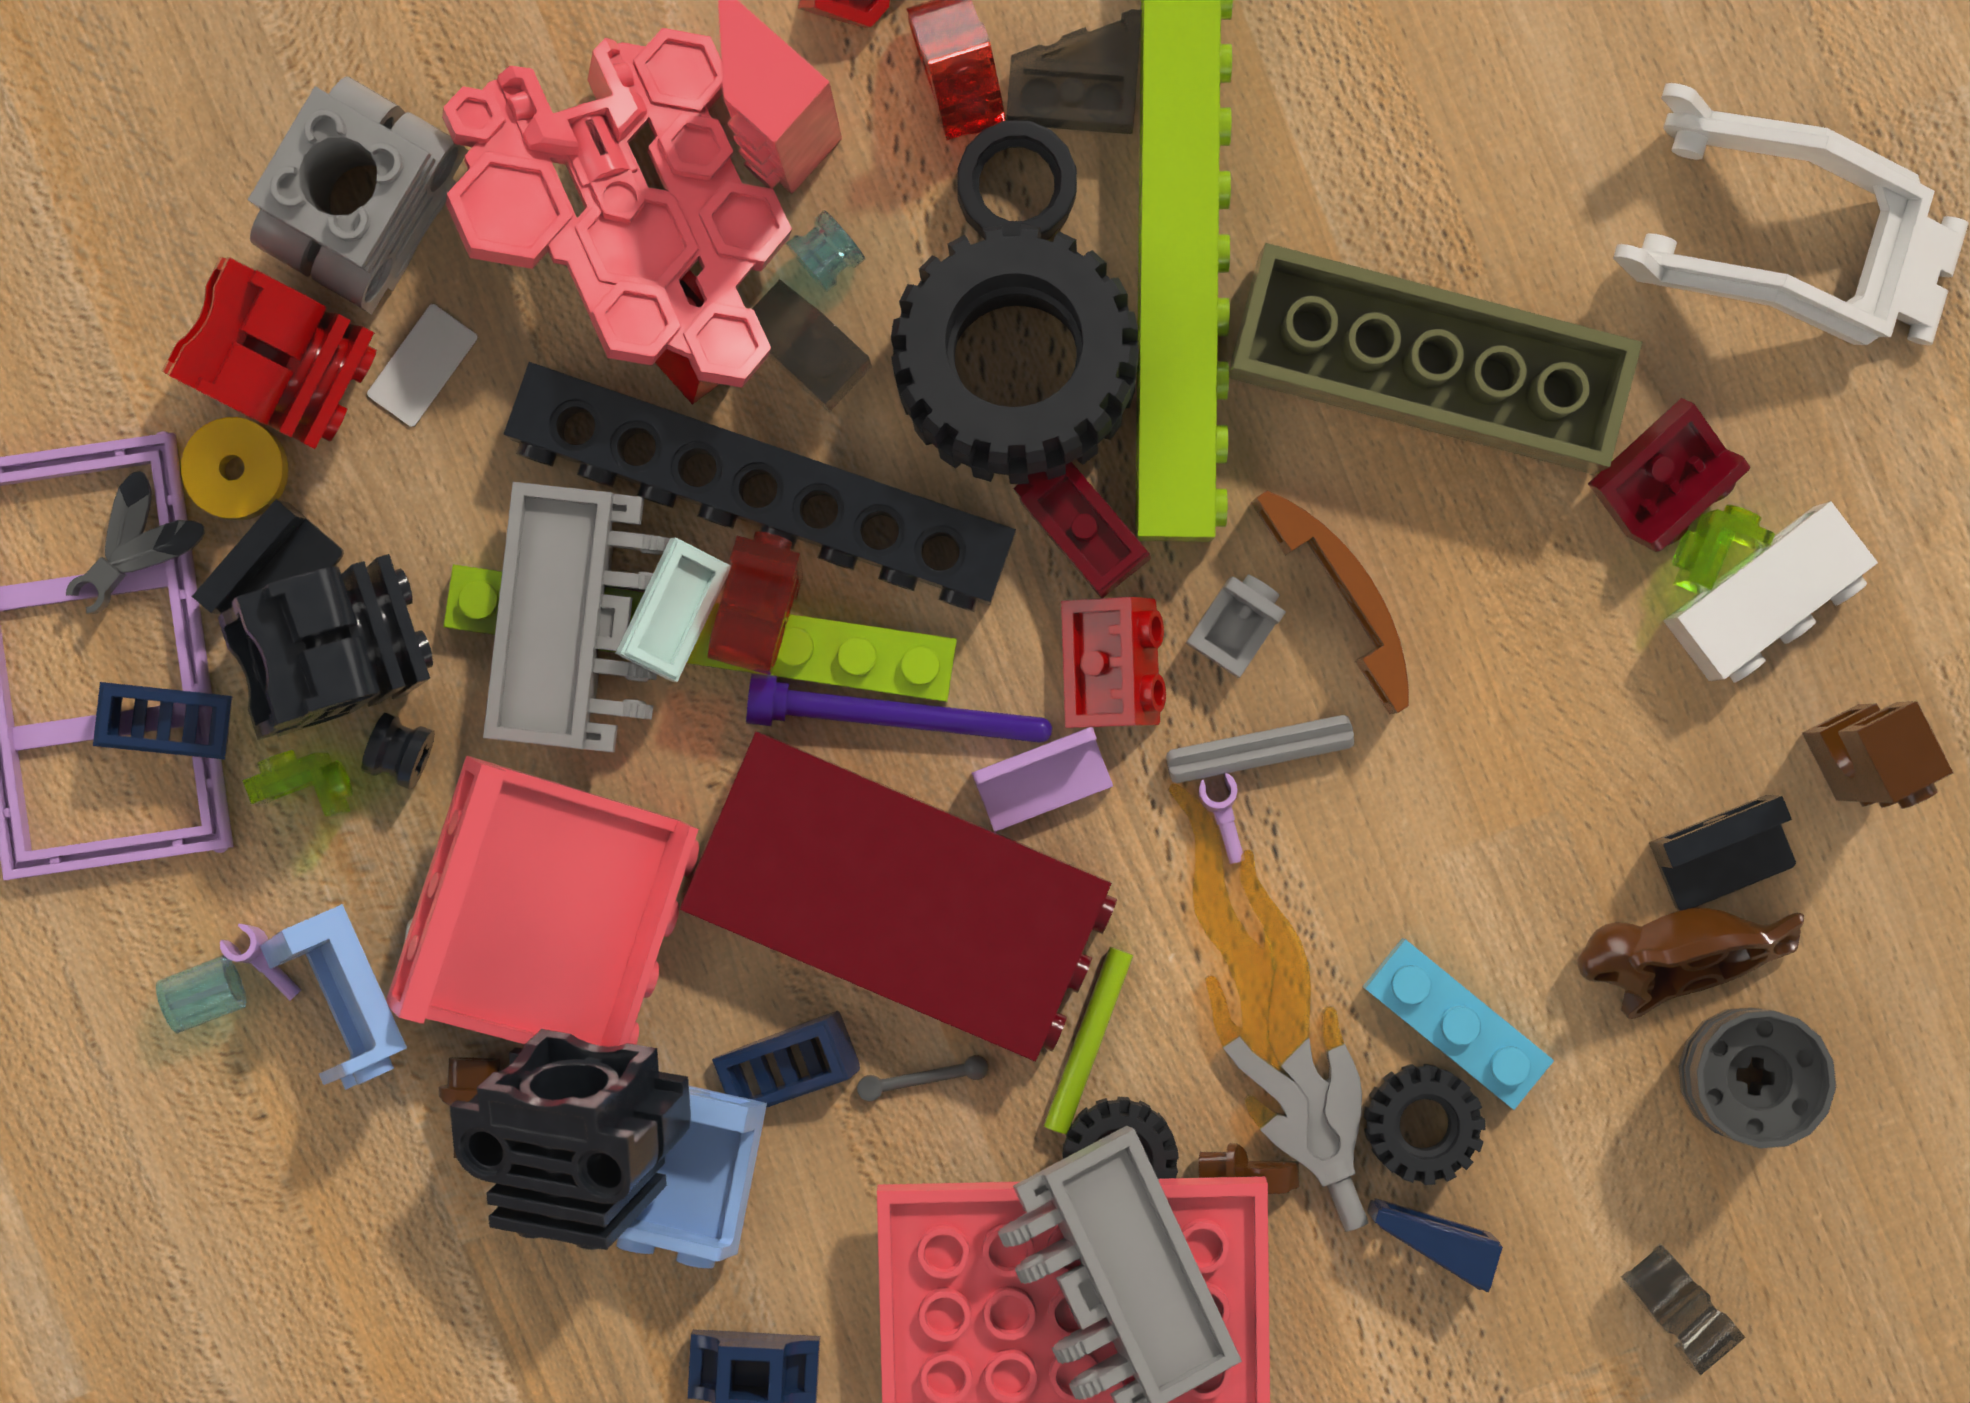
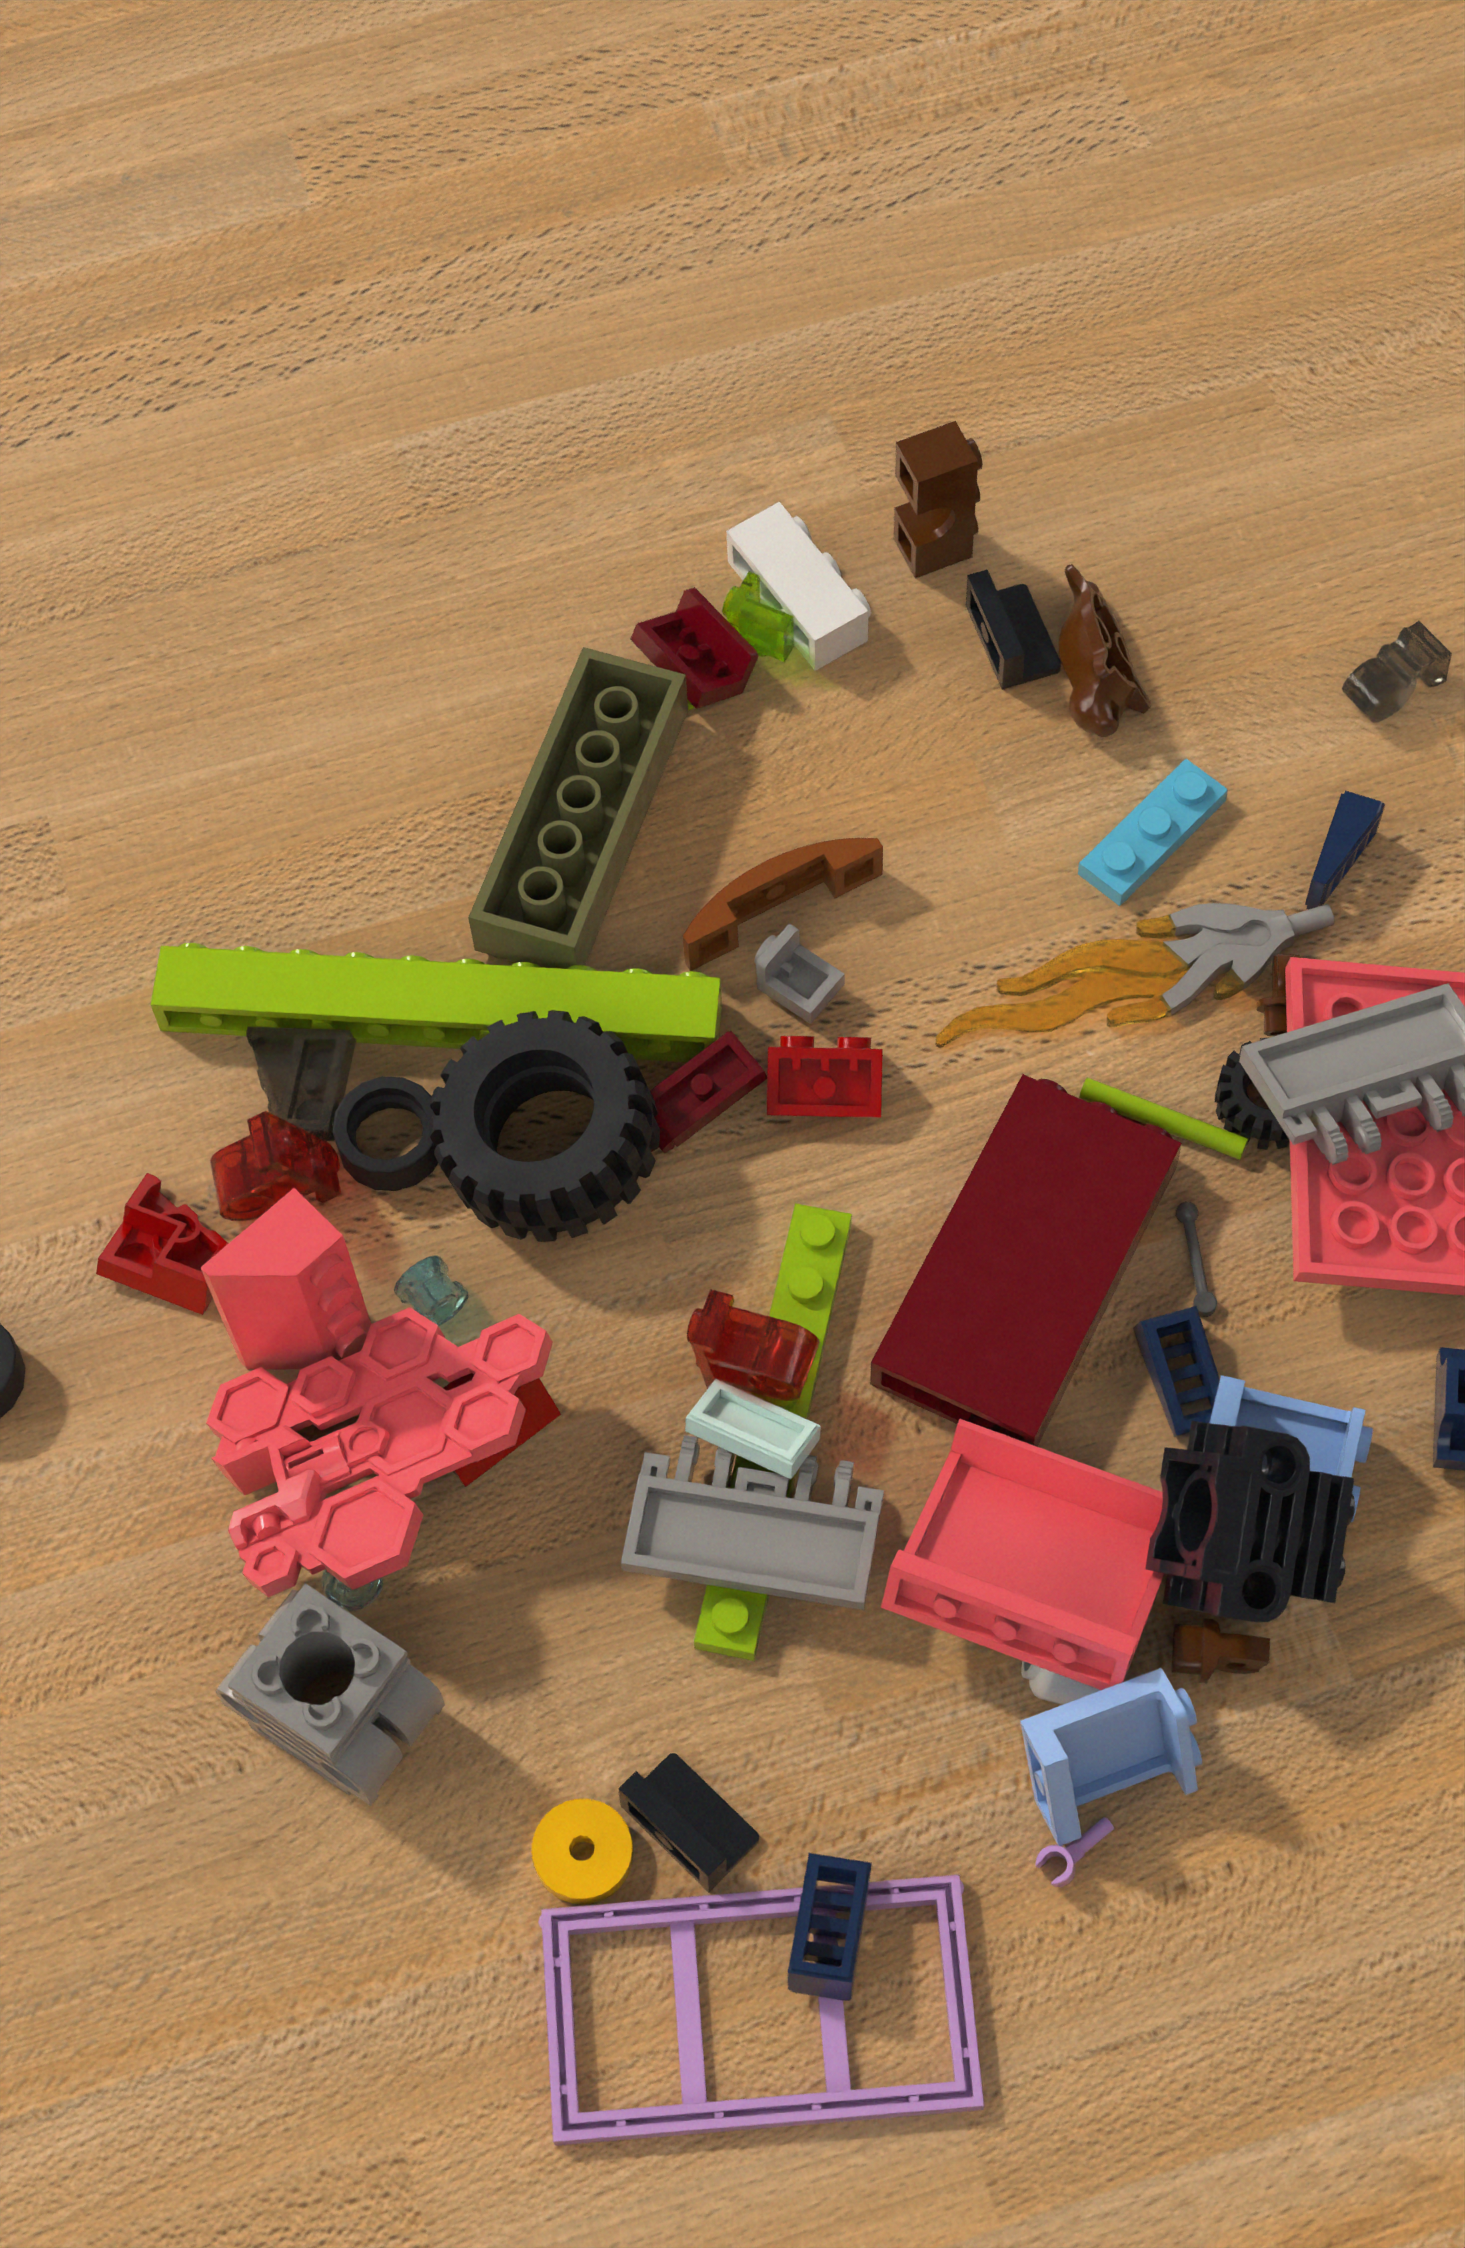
camera: 80 degrees left, 25 degrees down
dark grey piece [66,471,205,614] -> none
clear light blue piece [156,955,247,1034] -> none
red piece [162,257,377,449] -> none
black piece [218,554,433,740] -> none
clear neon green bracket [242,750,353,817] -> none
black wheel [361,712,435,789] -> none
white sticker [367,304,477,427] -> none
black brick [504,362,1016,612] -> none
dark purple piece [746,673,1052,742] -> none
clear smoke slope [752,279,872,413] -> none
lavender panel [972,727,1113,832] -> none
light grey axle [1166,715,1354,783] -> none
lavender hand [1198,773,1245,864] -> none
black tyre [1363,1064,1486,1185] -> none
white piece [1613,83,1969,345] -> none
dark grey wheel [1678,1007,1836,1148] -> none

